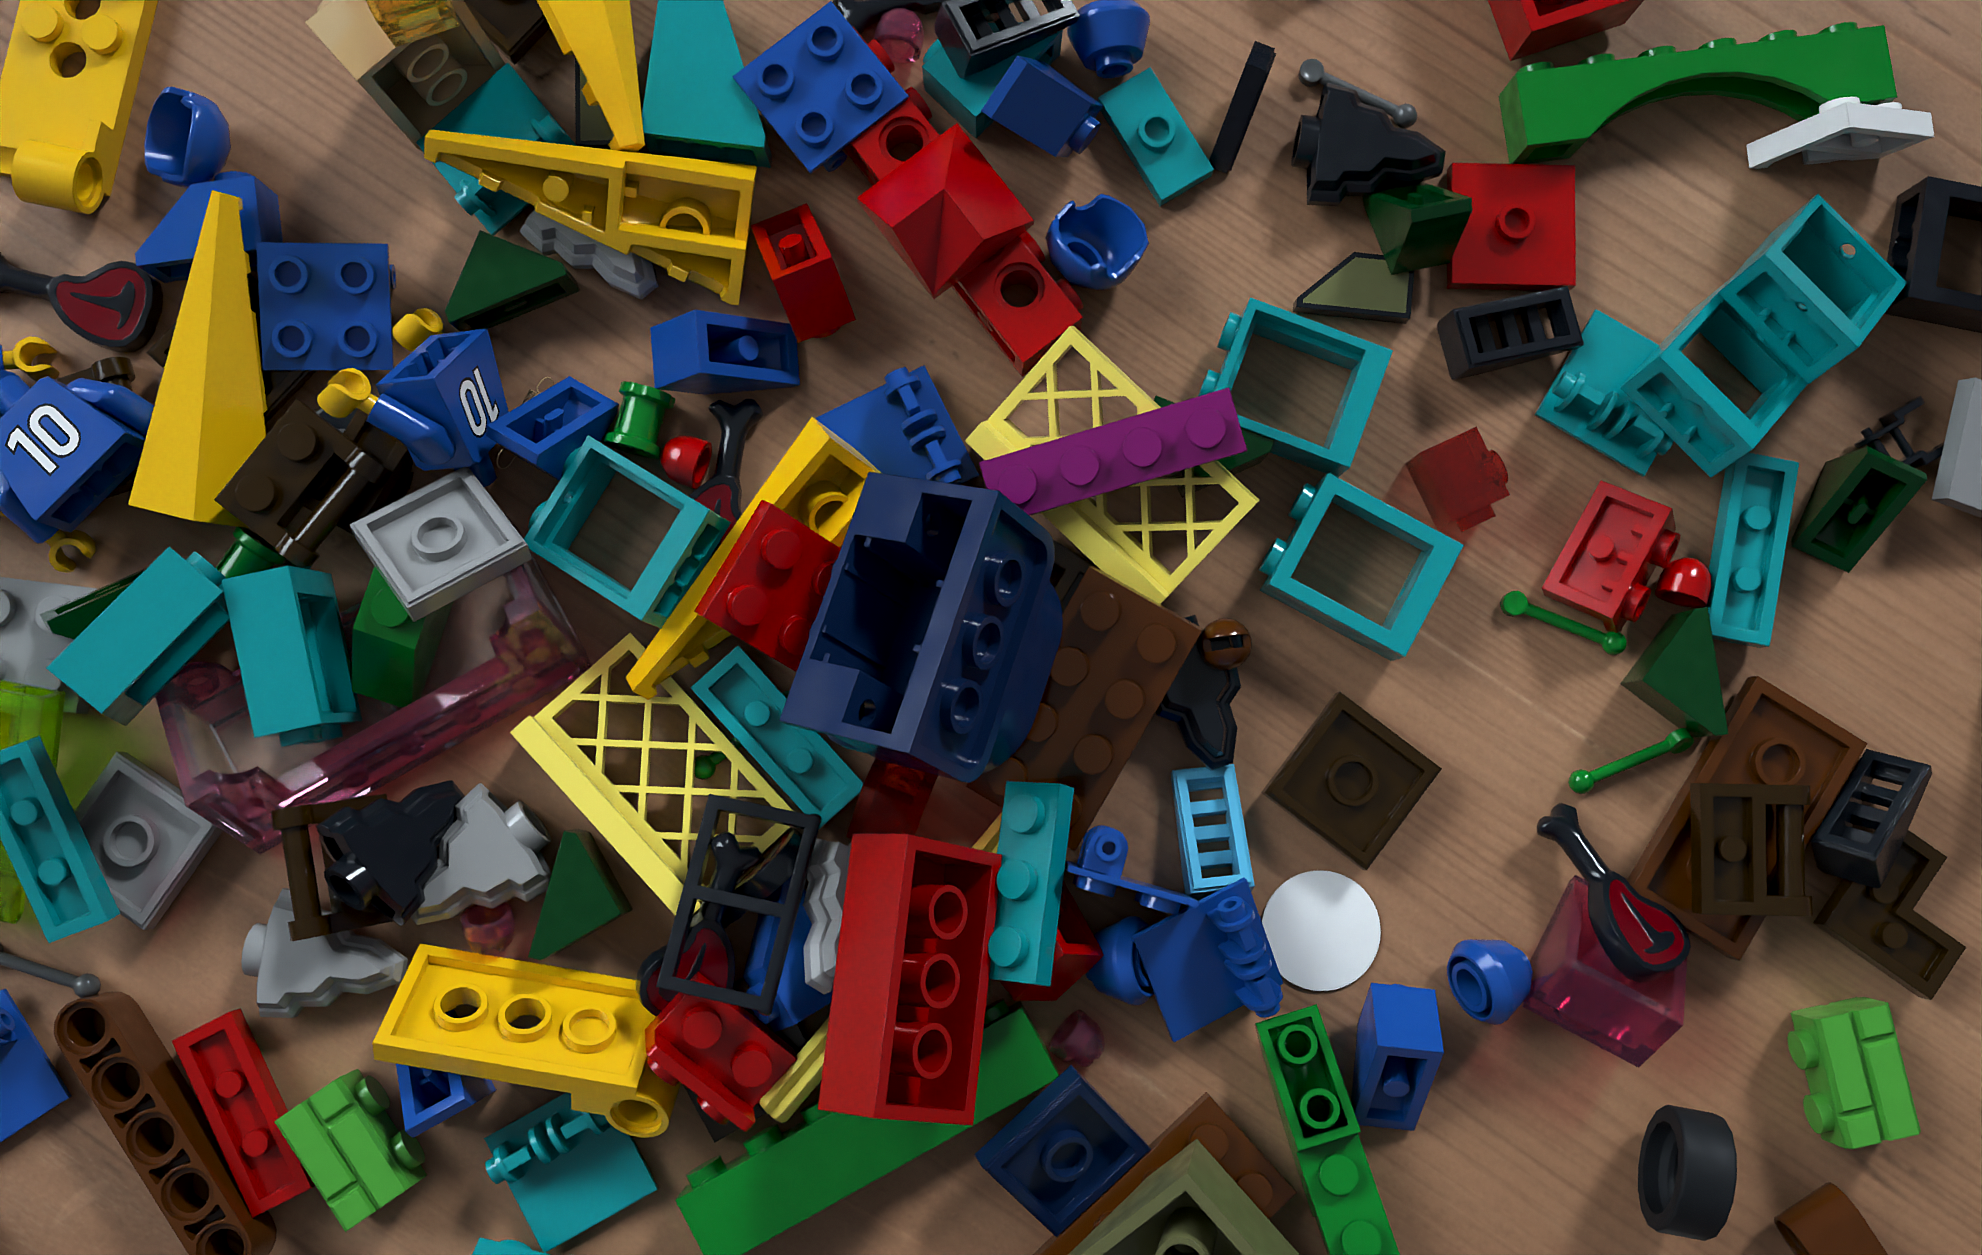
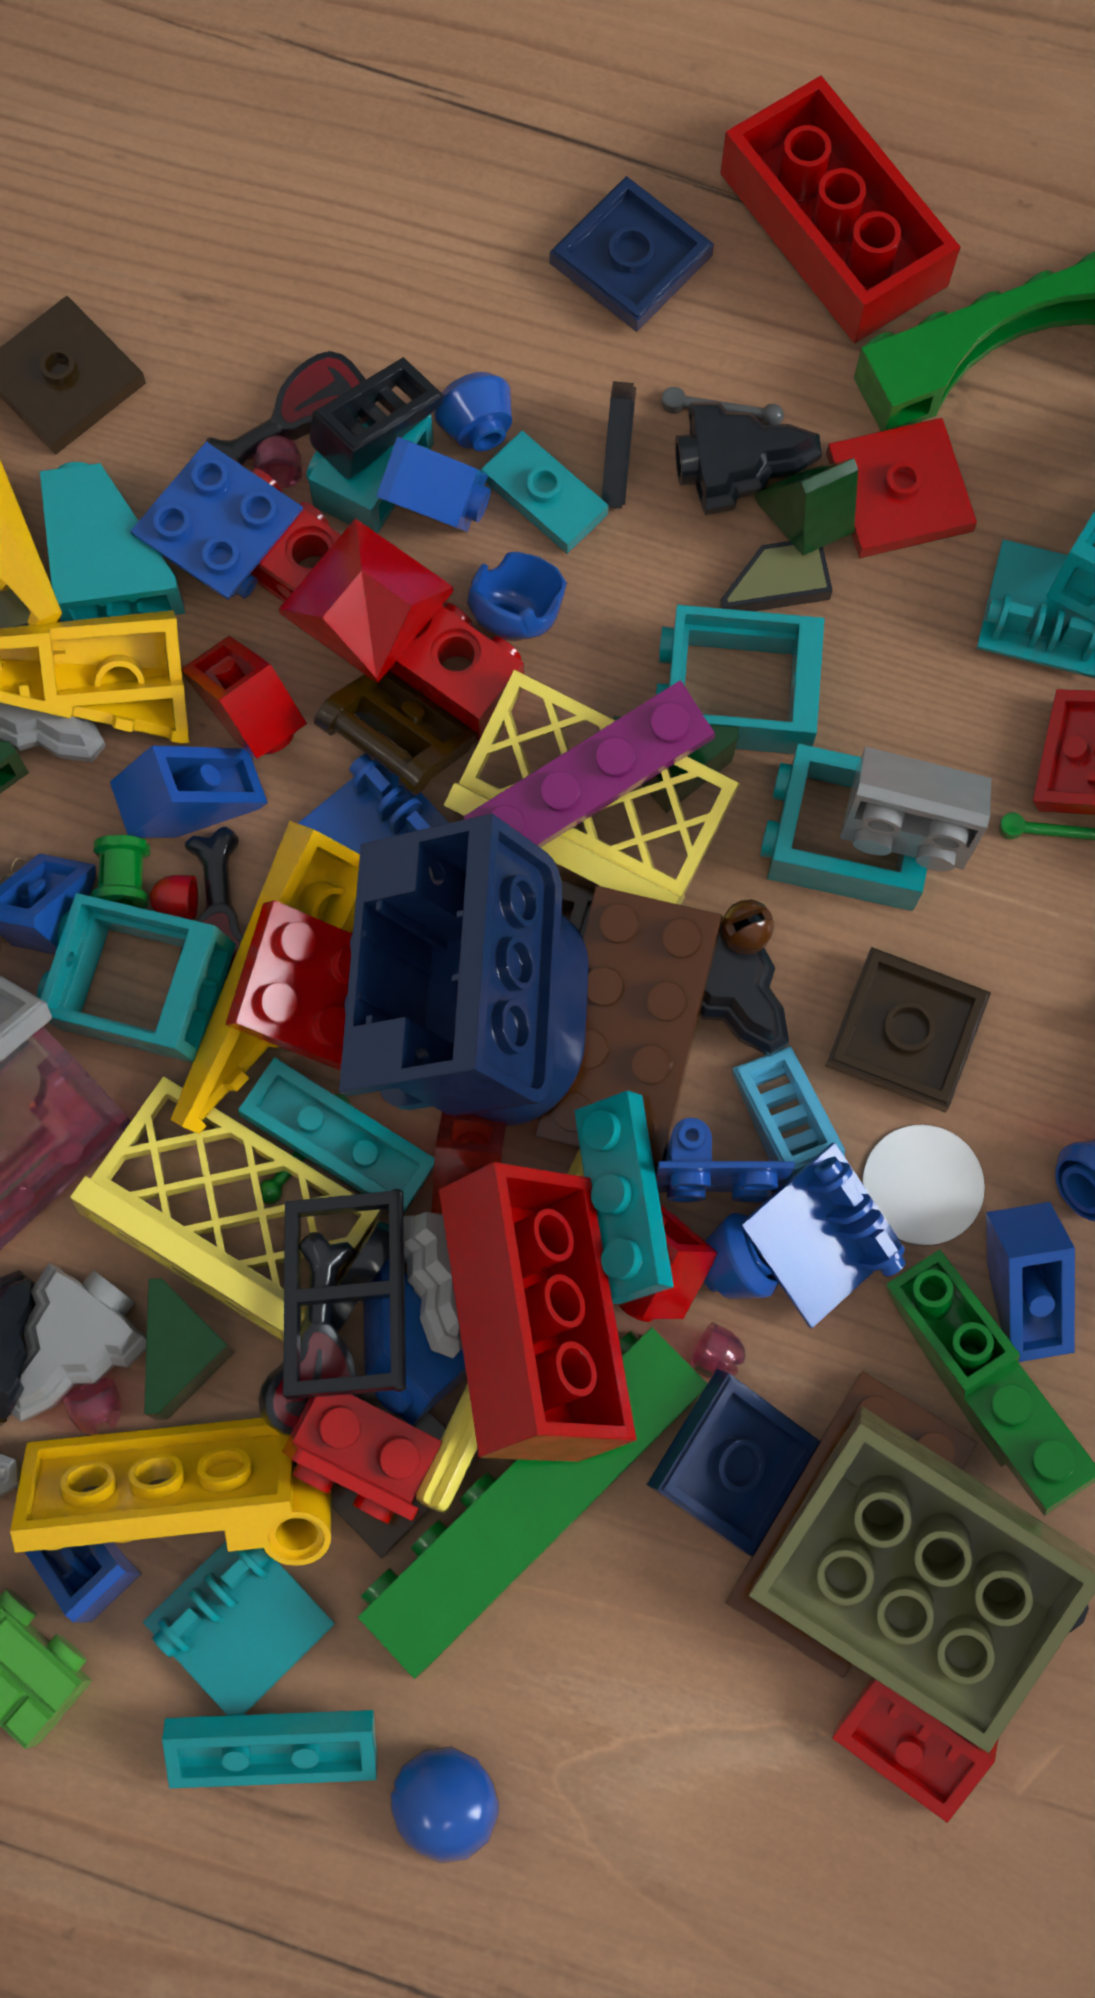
camera: 15 degrees left, 10 degrees down
clear red brick [1405,427,1510,532] -> none
black slope [1437,286,1584,380] -> none
none -> dark brown plate [314,670,477,796]
none -> light grey slope [839,746,992,871]

